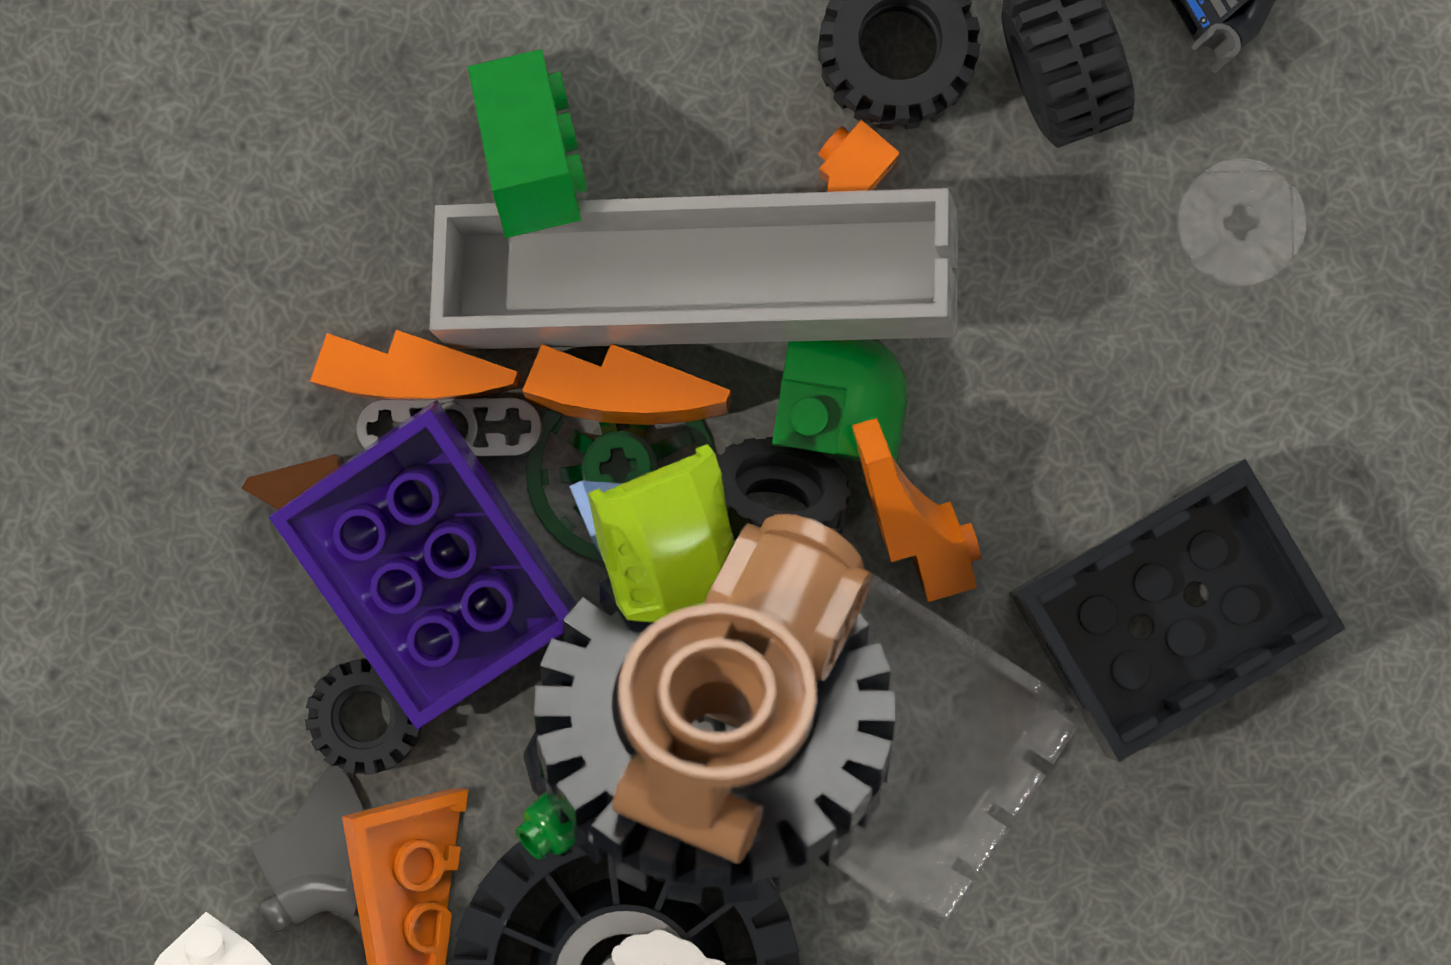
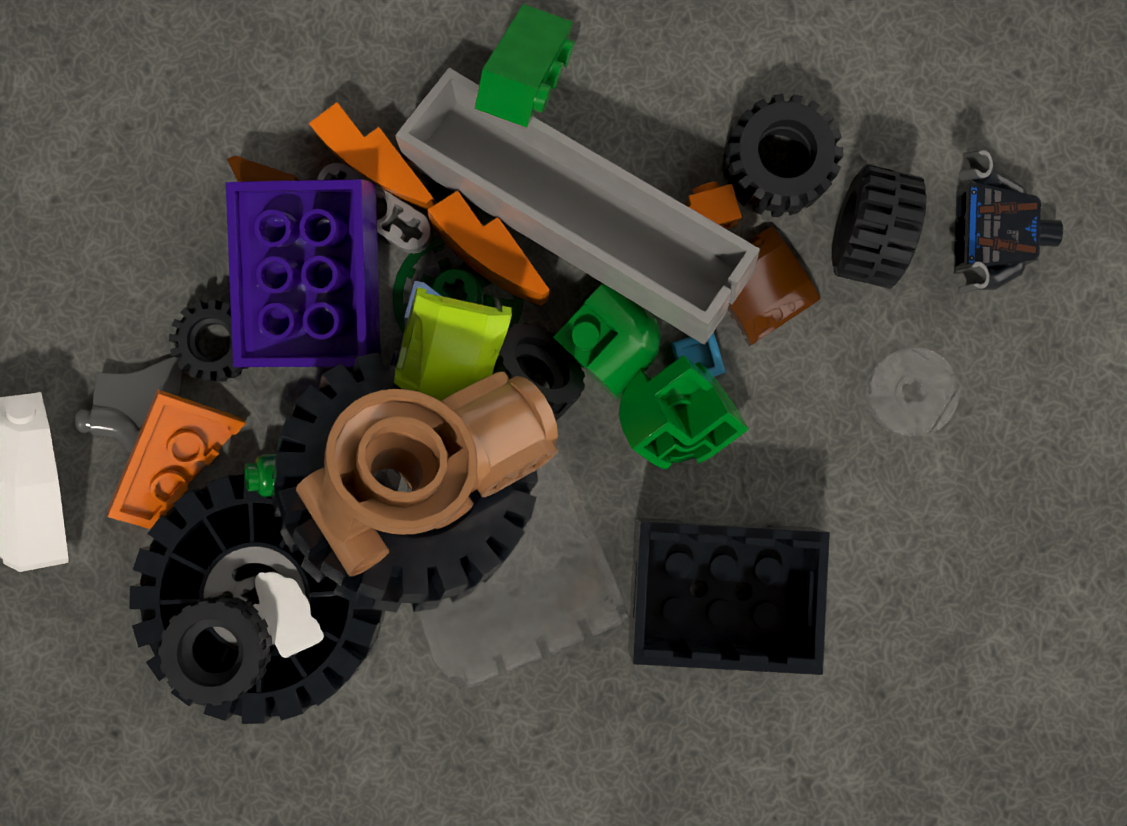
camera: 25 degrees right, 0 degrees up
orange slope [852,418,982,602] -> none
none -> green brick [618,355,749,470]
none -> dark azure tile [670,332,726,377]
none -> reddish brown slope [728,226,821,347]

